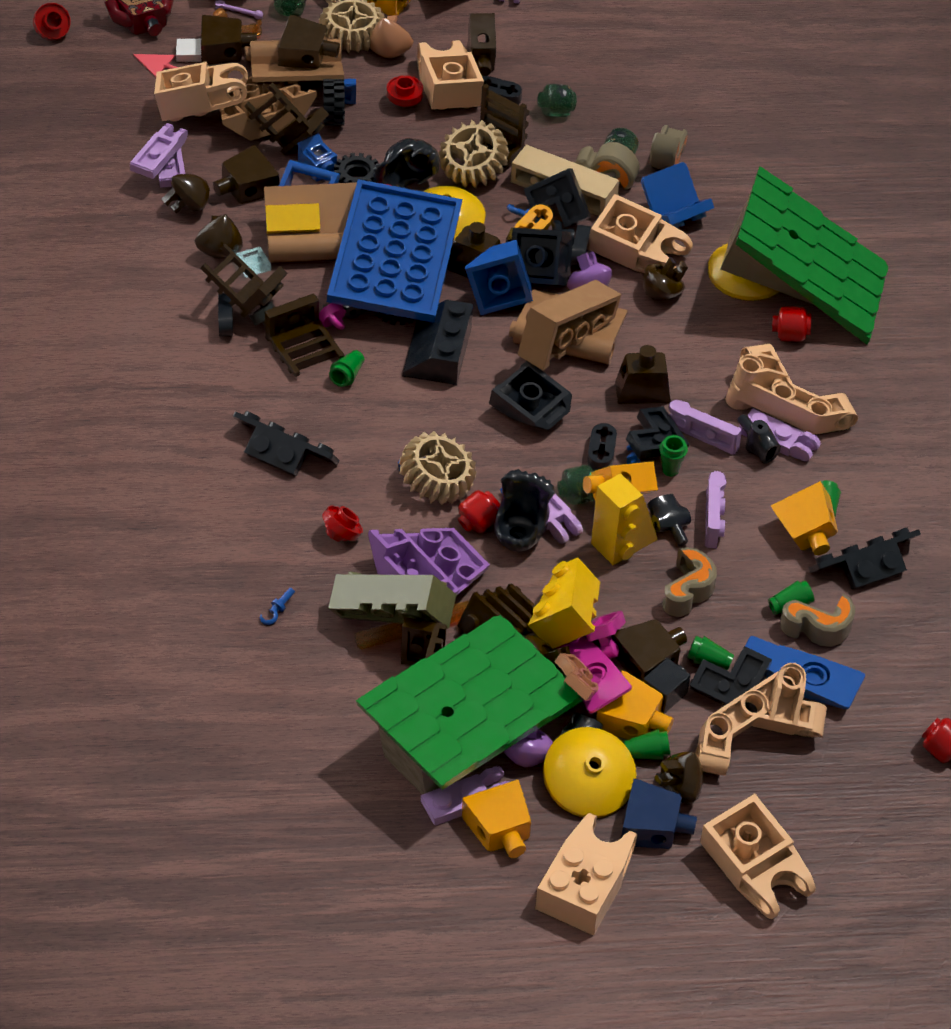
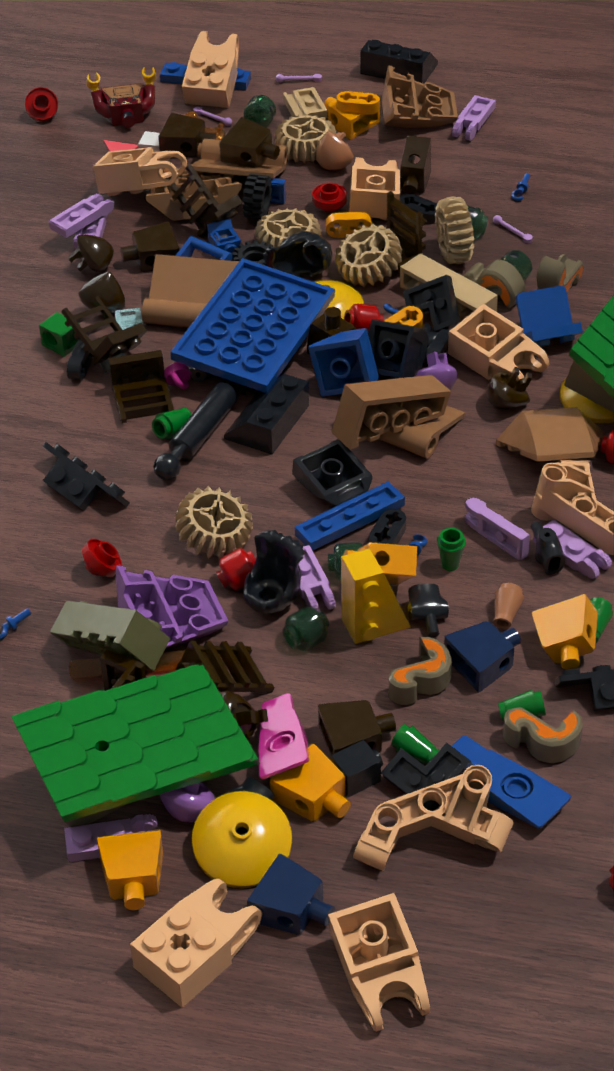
camera: 20 degrees right, 5 degrees down
yellow tile [265,203,320,234] -> none
yellow wedge [528,557,600,649] -> none
nougat tile [554,653,598,701] -> none
dark pink piece [586,611,626,659] -> none
dark brown torso [615,345,671,404] -> none
green cone [624,729,671,760] -> none
black plate [626,406,690,459] -> none
dark brown piece [654,752,704,804] -> none
lavender hinge [705,471,726,549] -> none
none -> green brick [39,312,80,357]
none -> black piece [153,382,238,480]
none -> tan gear [255,208,321,247]
none -> clear green head [282,606,329,651]
none -> blue plate [295,481,405,551]
none -> light orange beam [325,212,372,238]
none -> red head [344,304,384,330]
none -> tan gear [435,196,474,265]
none -> dark blue torso [444,621,521,693]
none -> lavender hinge [493,215,533,244]
none -> nougat cone [494,583,524,629]
none -> medium nougat wedge [496,407,604,461]
none -> blue hand [511,173,531,201]

